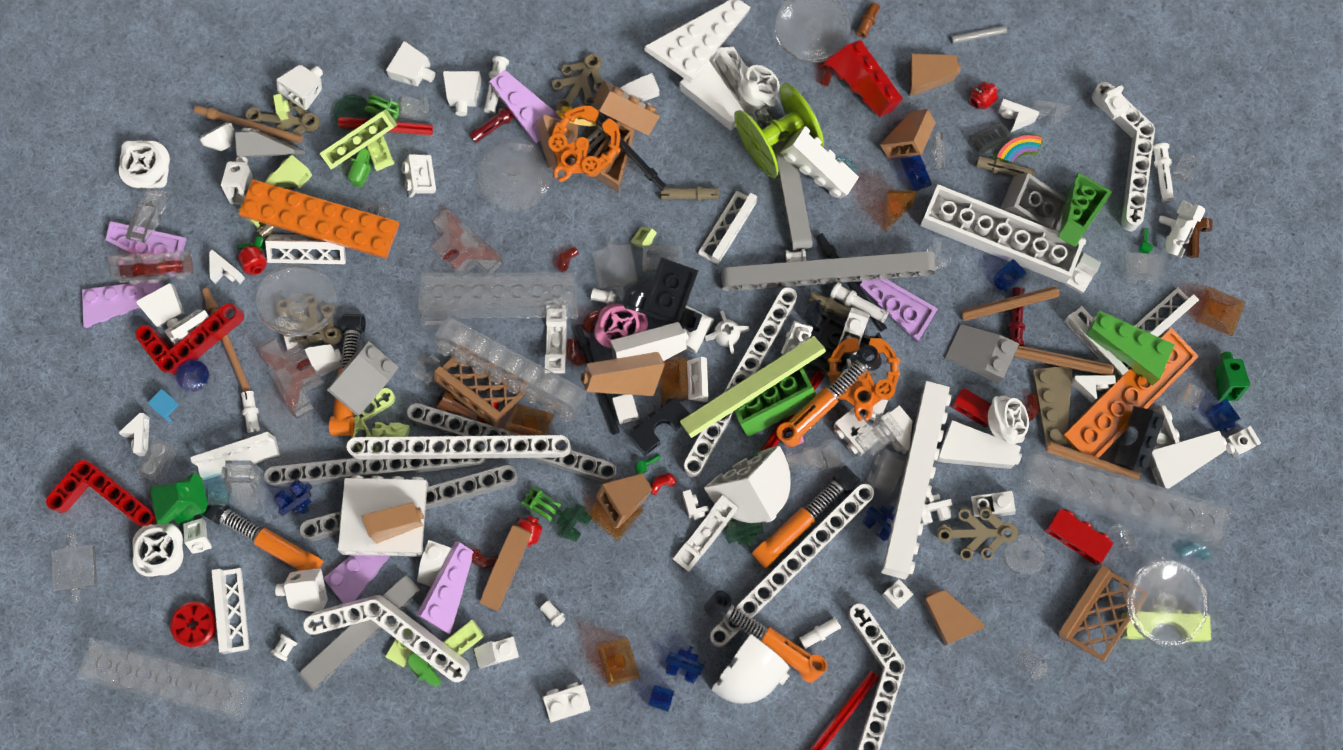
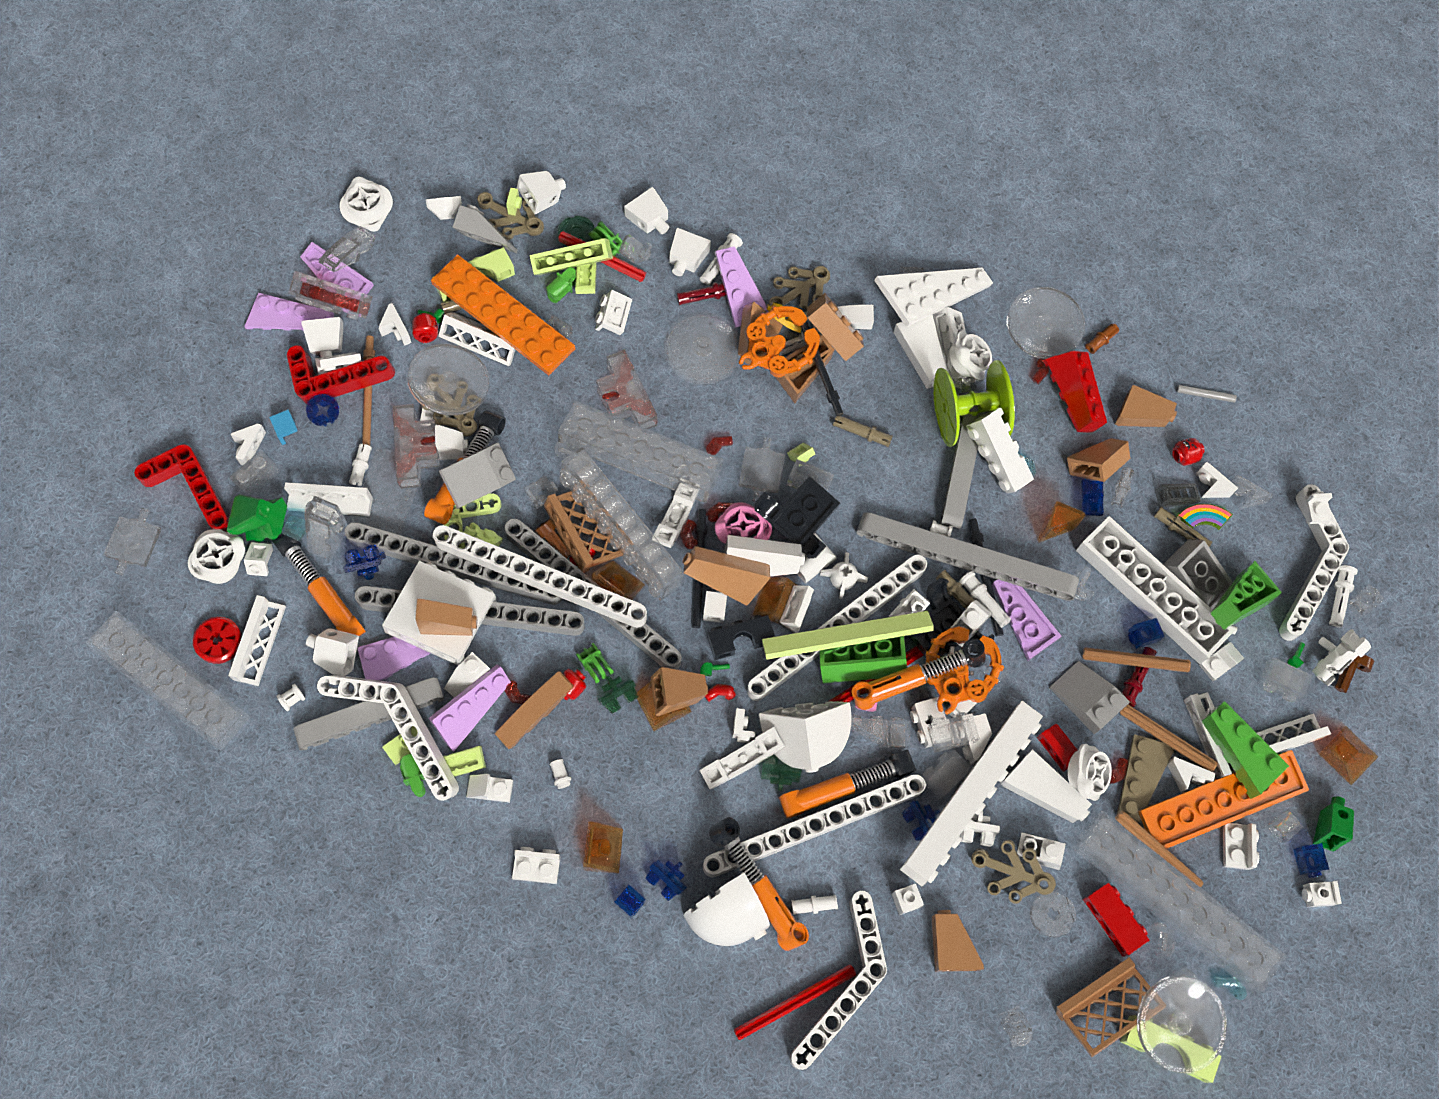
camera: 15 degrees right, 5 degrees down
medium nougat bar [194,105,303,143] -> none
white torso [221,156,253,204] -> none
white pin [591,288,617,305] -> none
white fence [698,191,757,265] -> none
black arch [1114,406,1165,473] -> none
white slope [1150,431,1227,492] -> none

